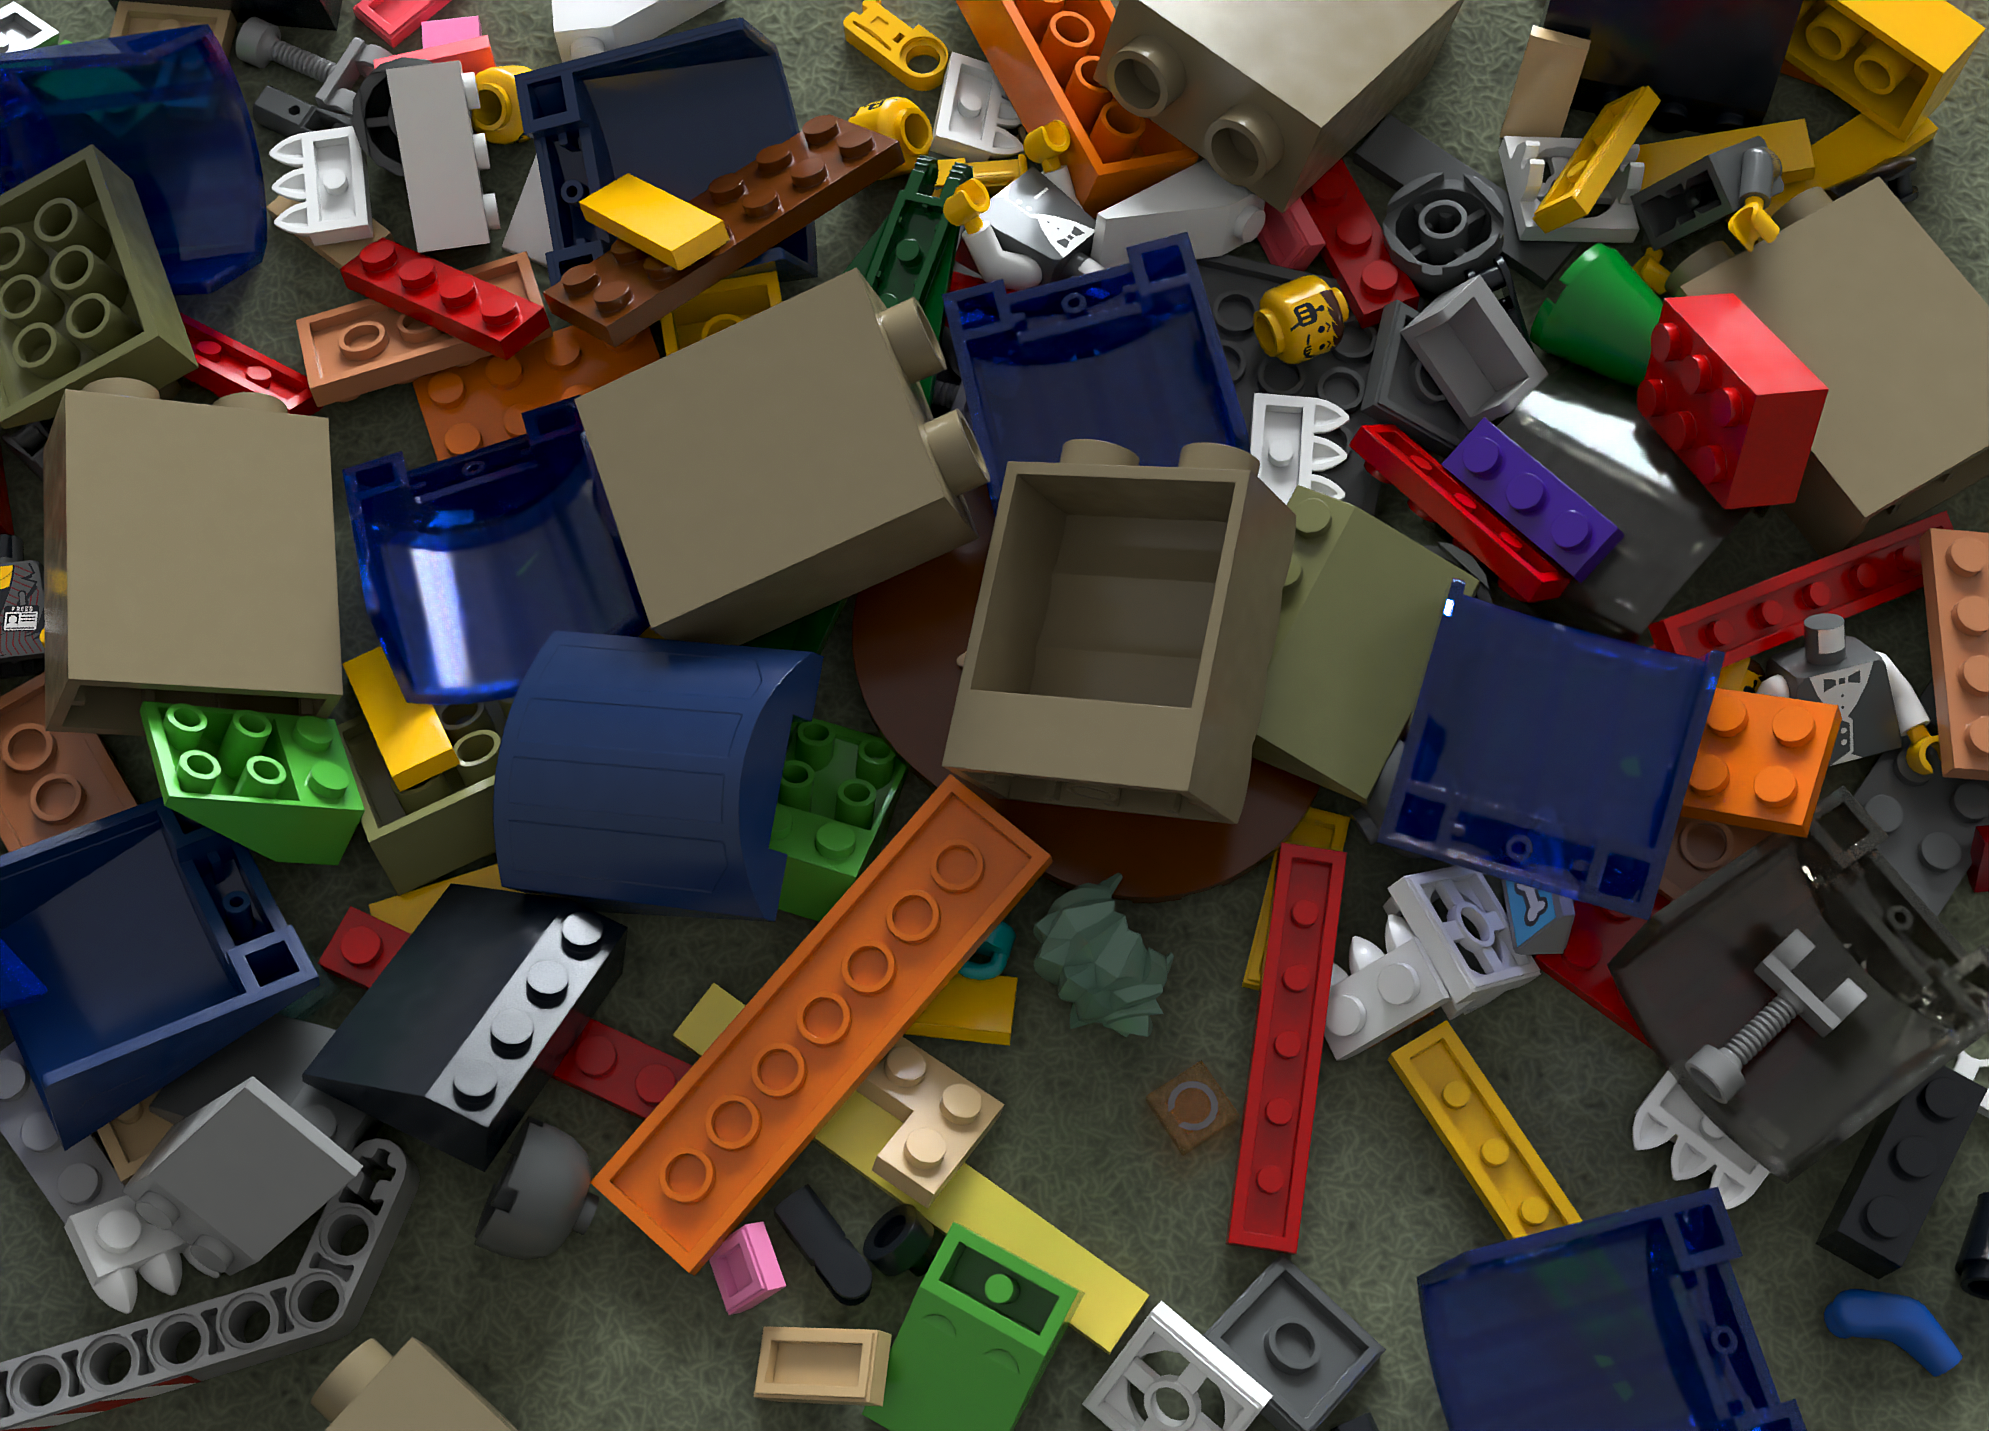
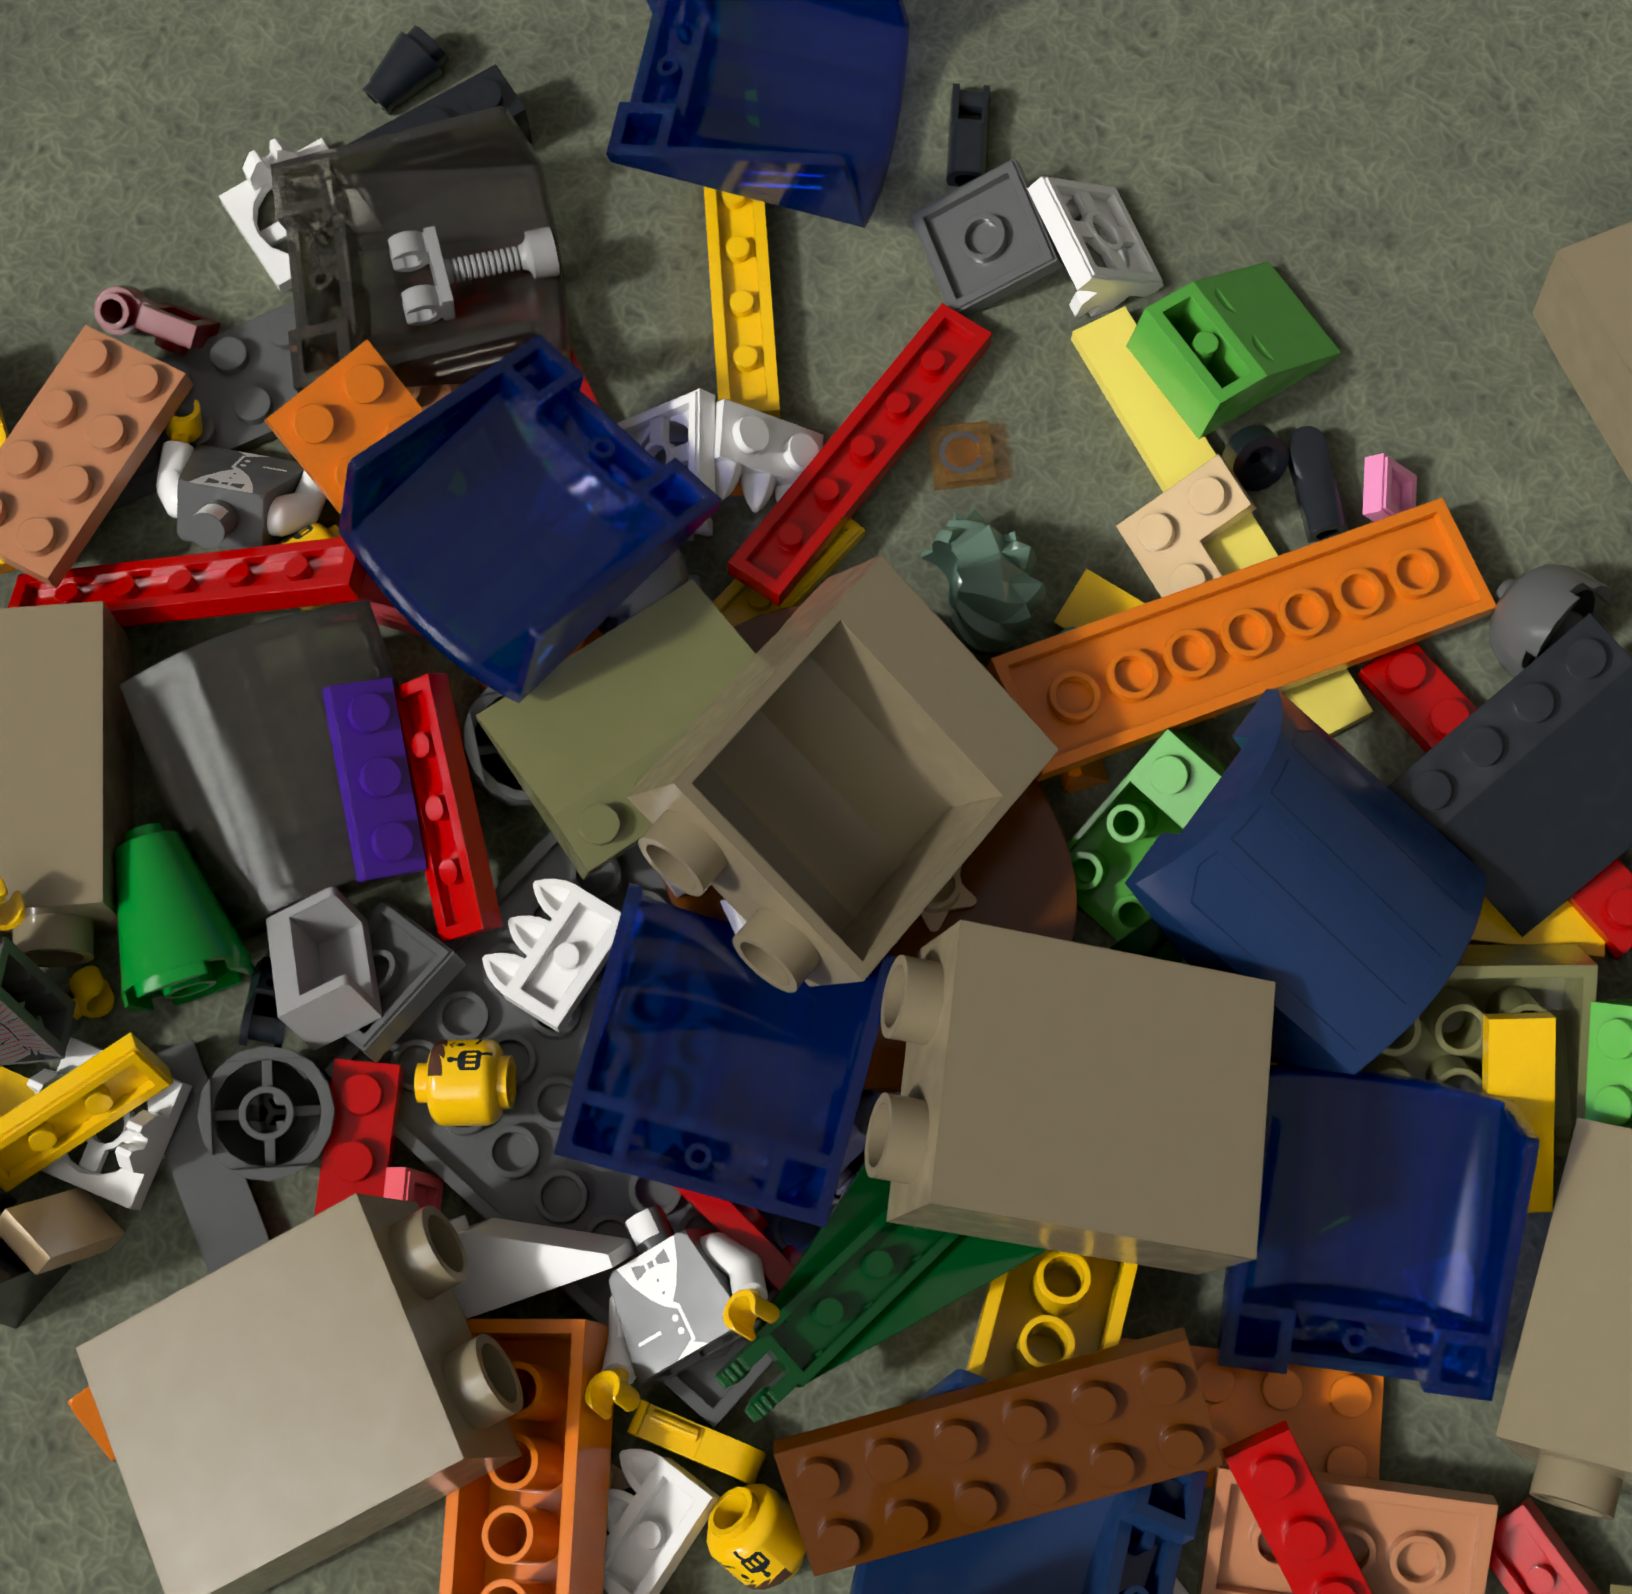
camera: 155 degrees left, 5 degrees up
yellow tile [579,173,730,271] -> none
tan tile [754,1327,892,1407] -> none
white plate [1632,1056,1792,1211] -> none
red brick [1637,293,1829,509] -> none
blue arm [1824,1289,1963,1377] -> none

